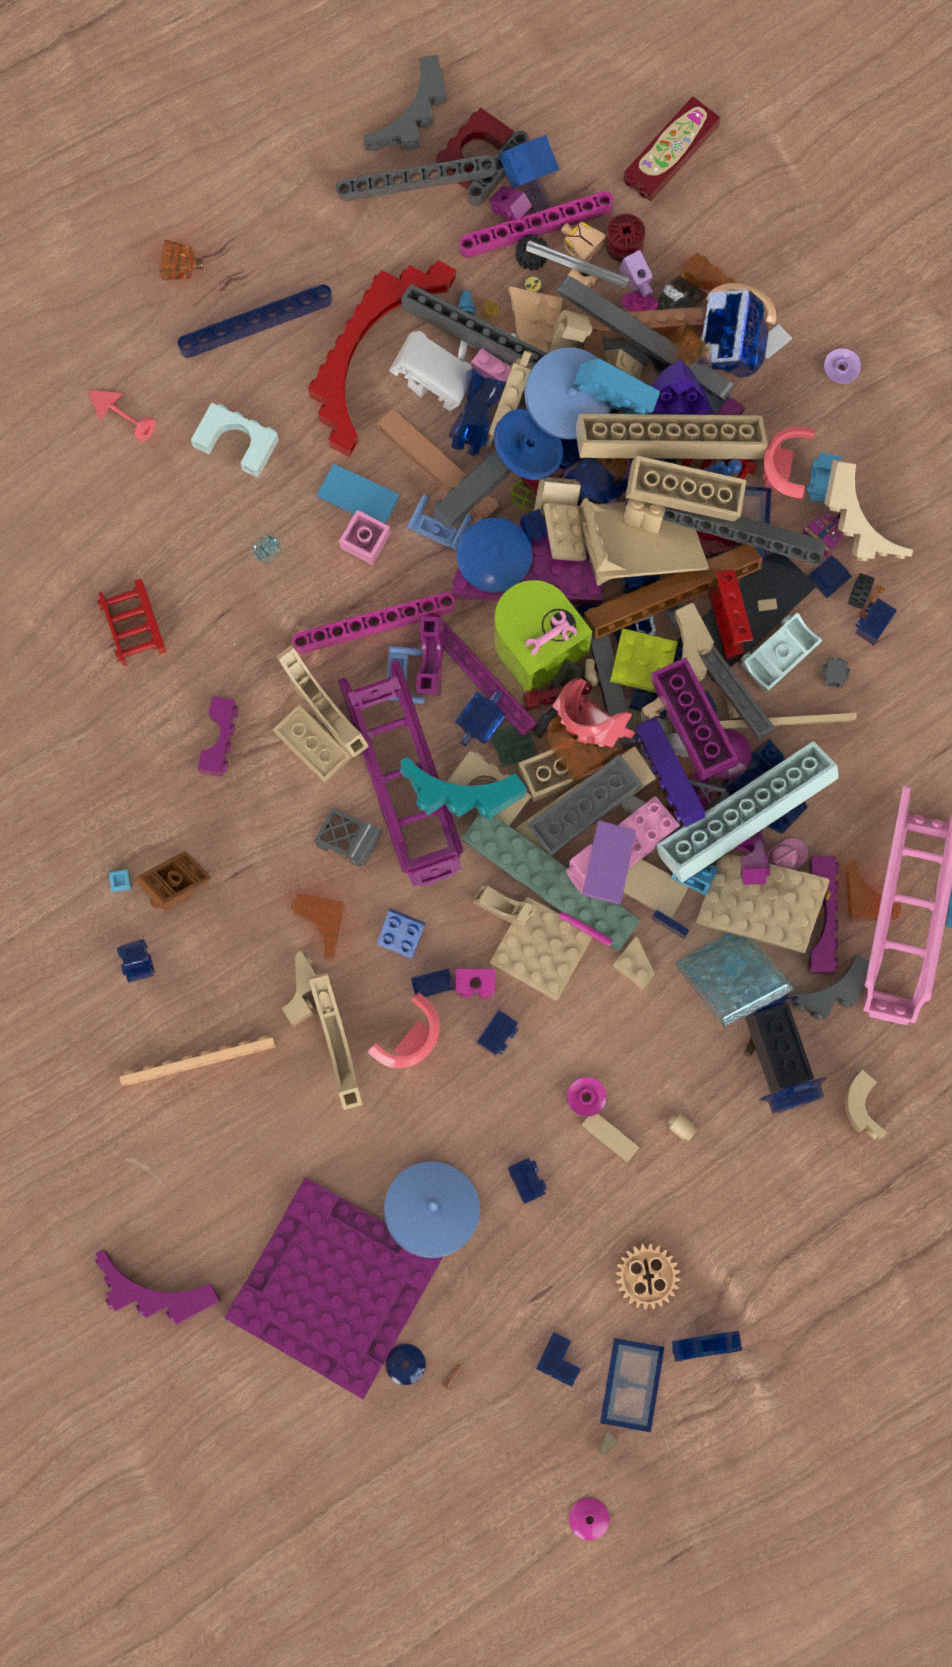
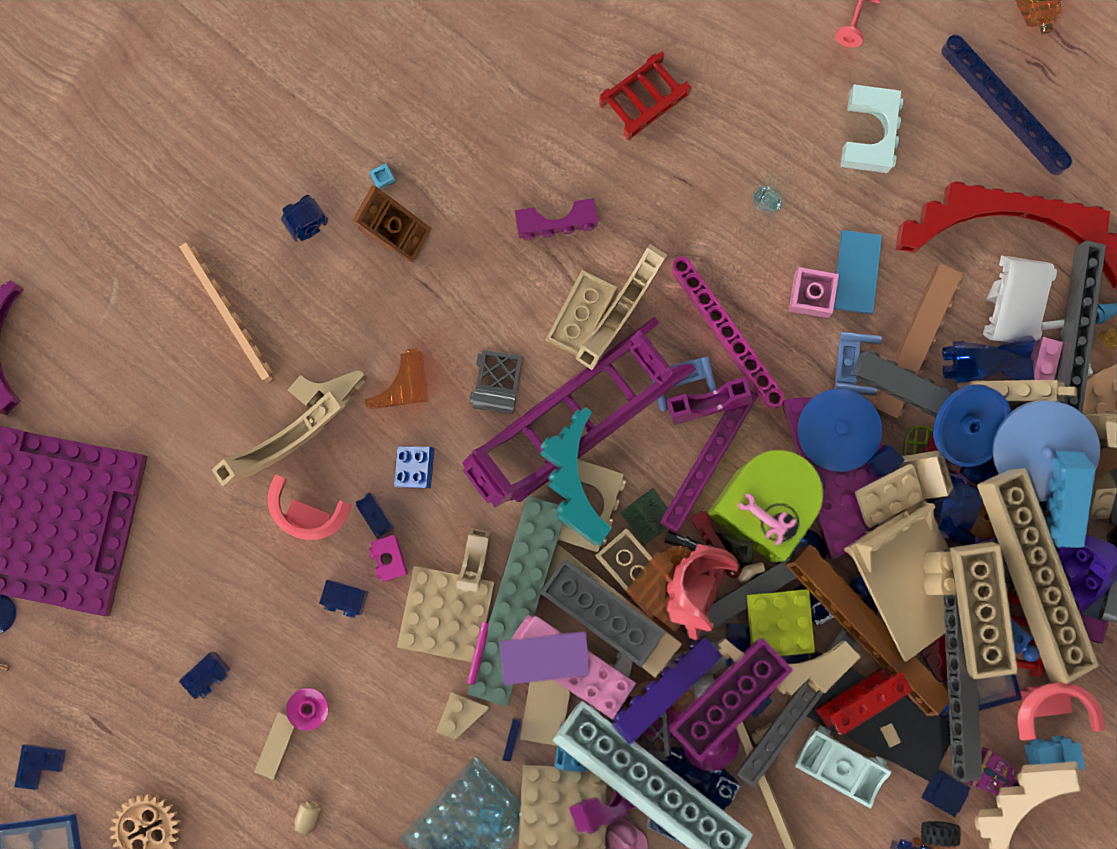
camera: 75 degrees right, 5 degrees up
medium blue container [384,1162,480,1258] -> none
clear blue plate [455,689,507,747] -> none
dark grey brick [821,658,850,689] -> none

